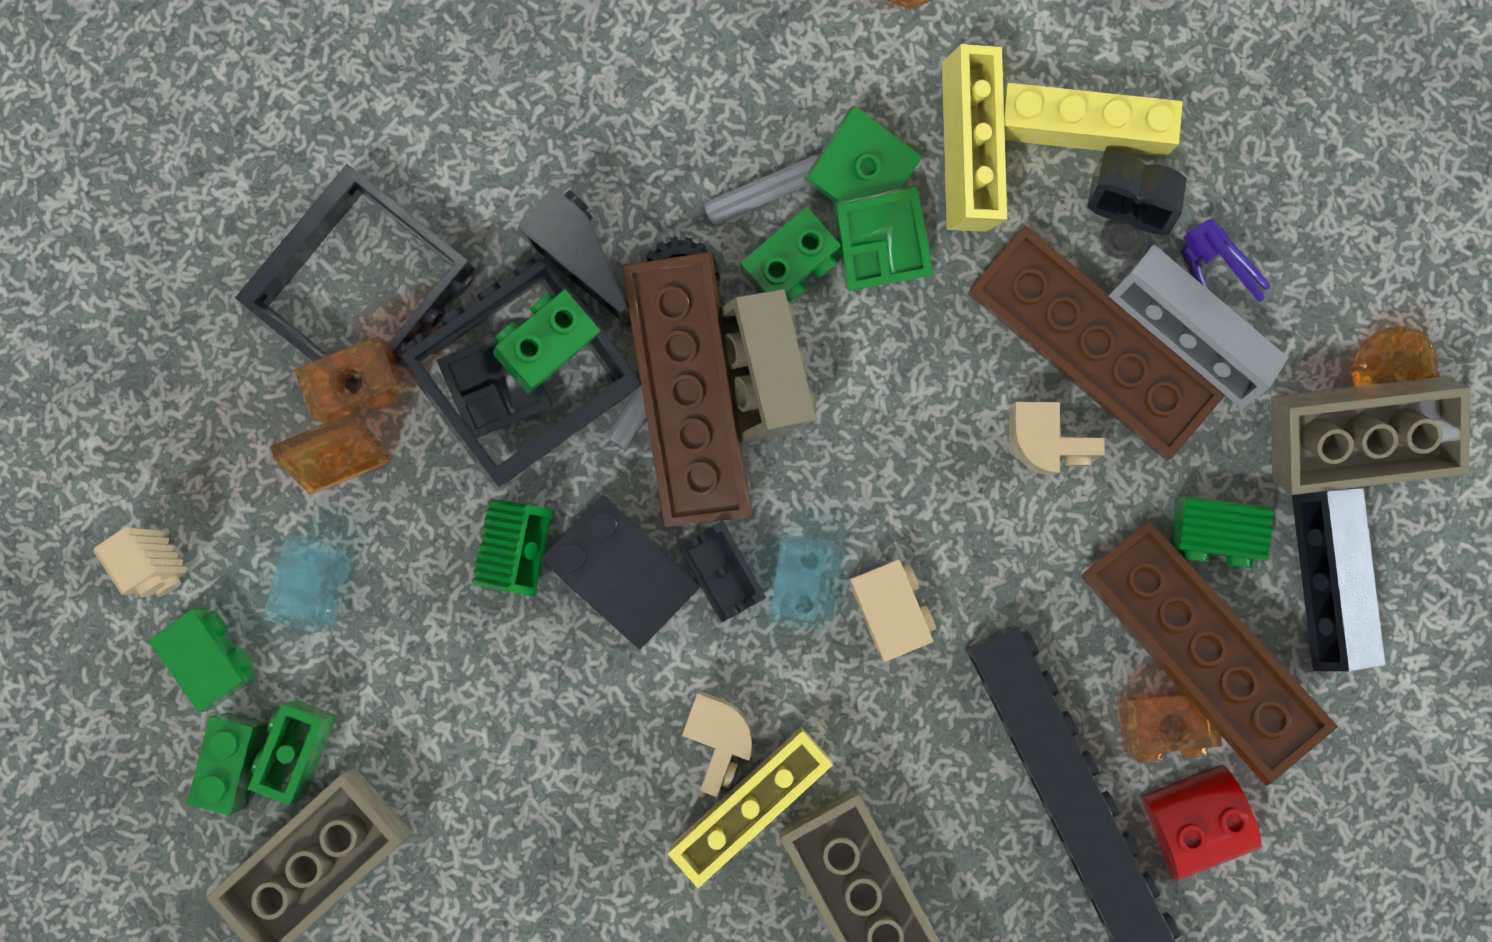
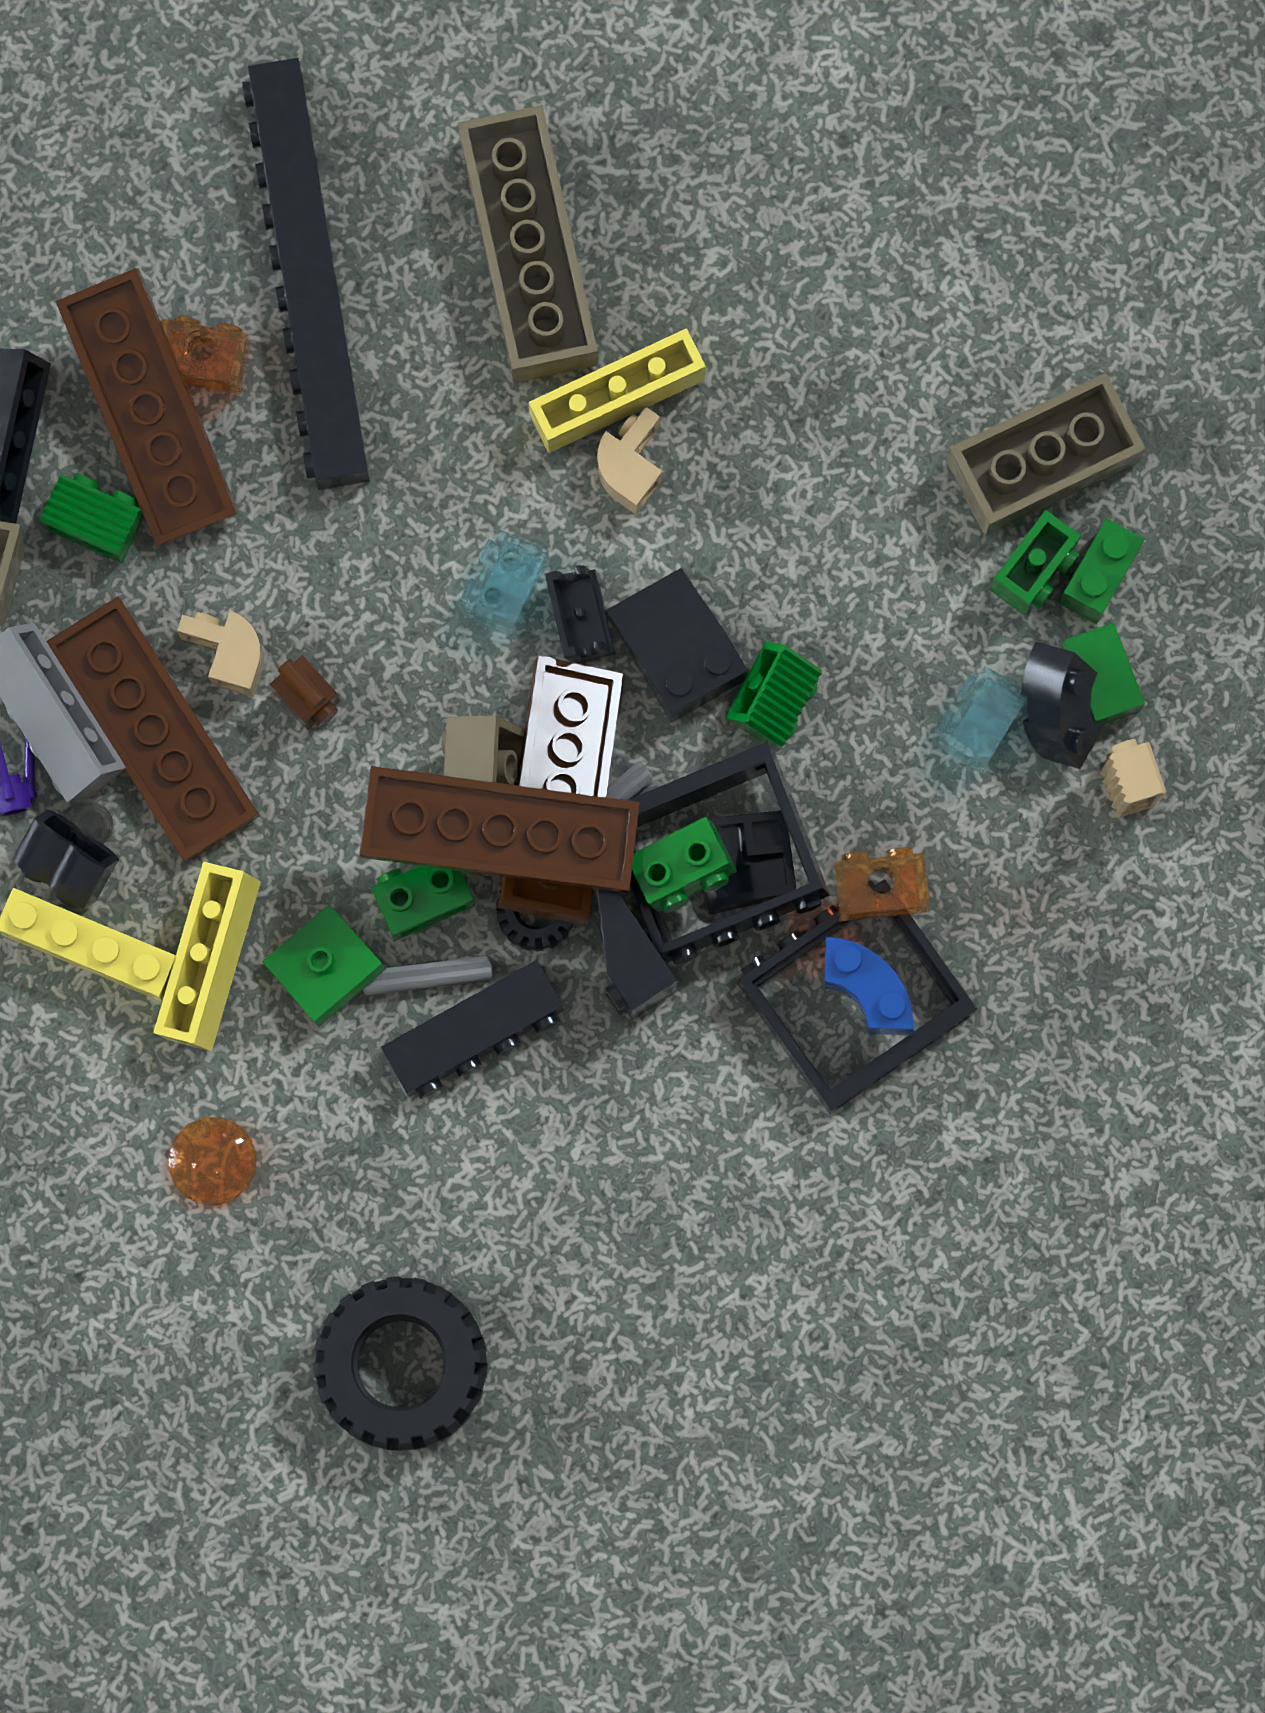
camera: 170 degrees left, 5 degrees down
clear orange plate [270,412,390,495] -> none
green plate [834,185,933,291] -> none
tan brick [848,559,936,662] -> none
red brick [1140,765,1262,881] -> none
none -> reddish brown brick [269,655,340,730]
none -> reddish brown plate [359,766,640,893]
none -> black brick [381,960,564,1099]
none -> blue brick [825,937,914,1036]
none -> black brick [1021,642,1100,770]

